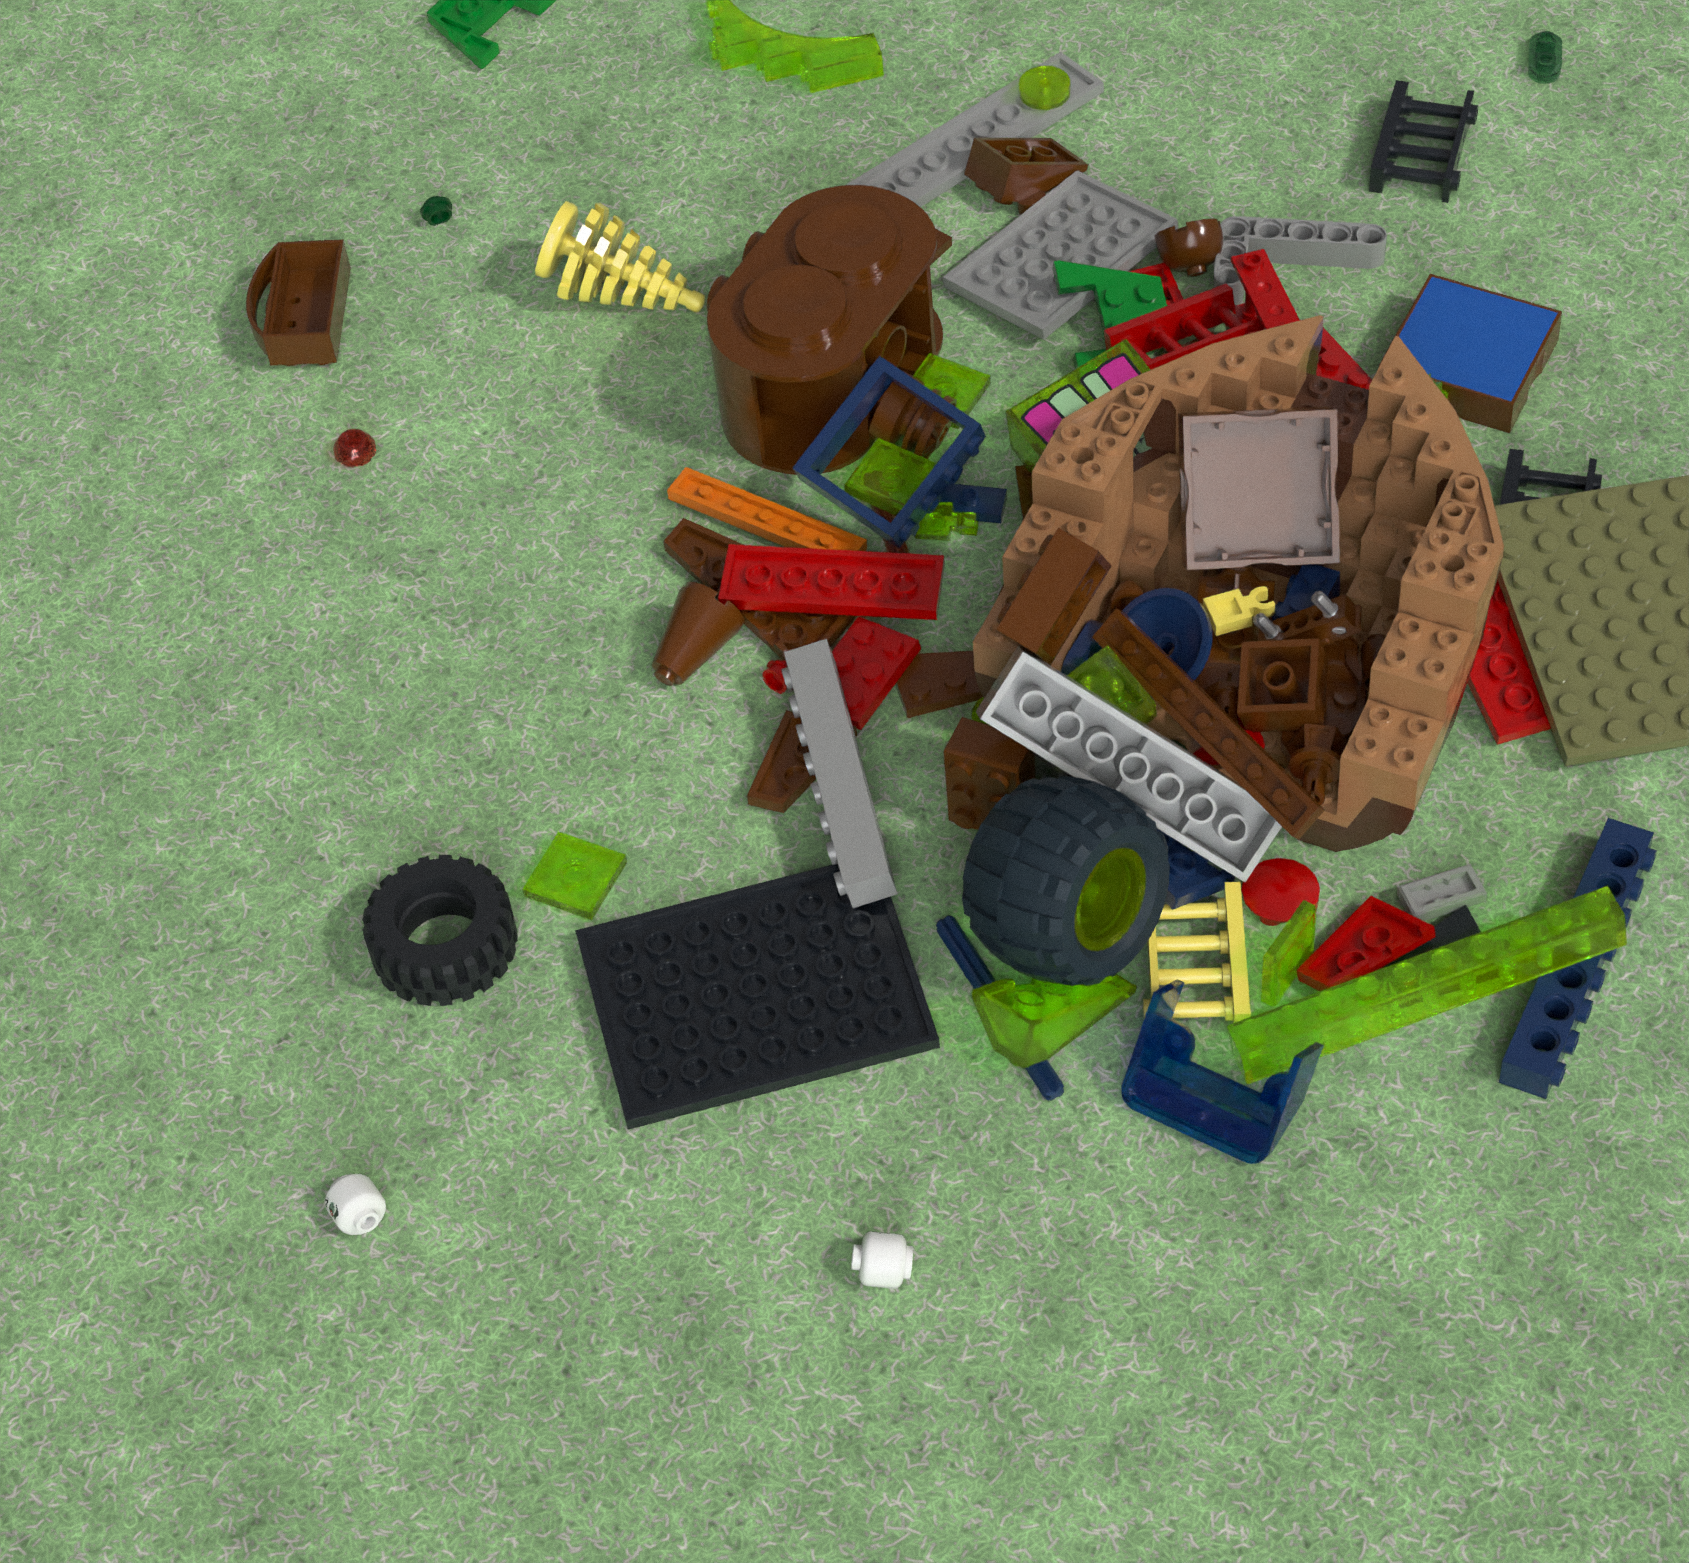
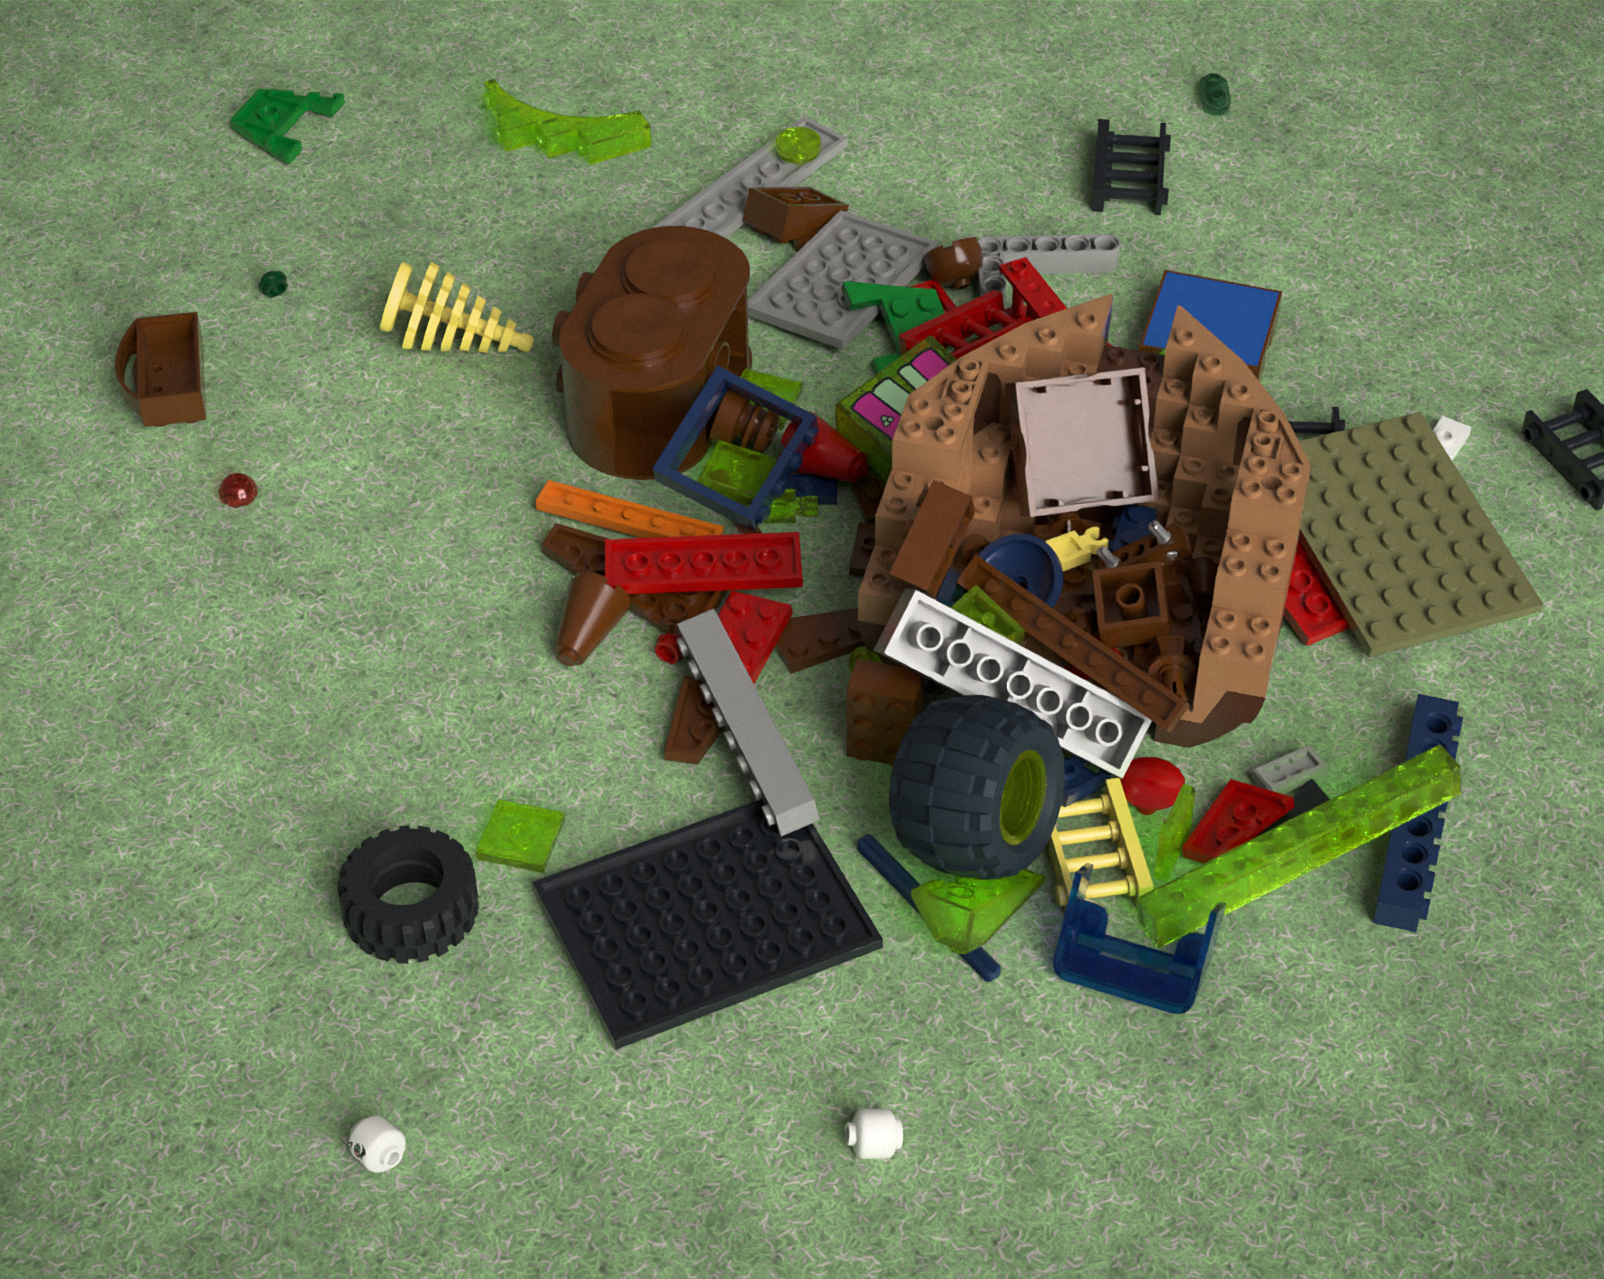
camera: 15 degrees left, 5 degrees down
none -> red cone [779,411,868,483]

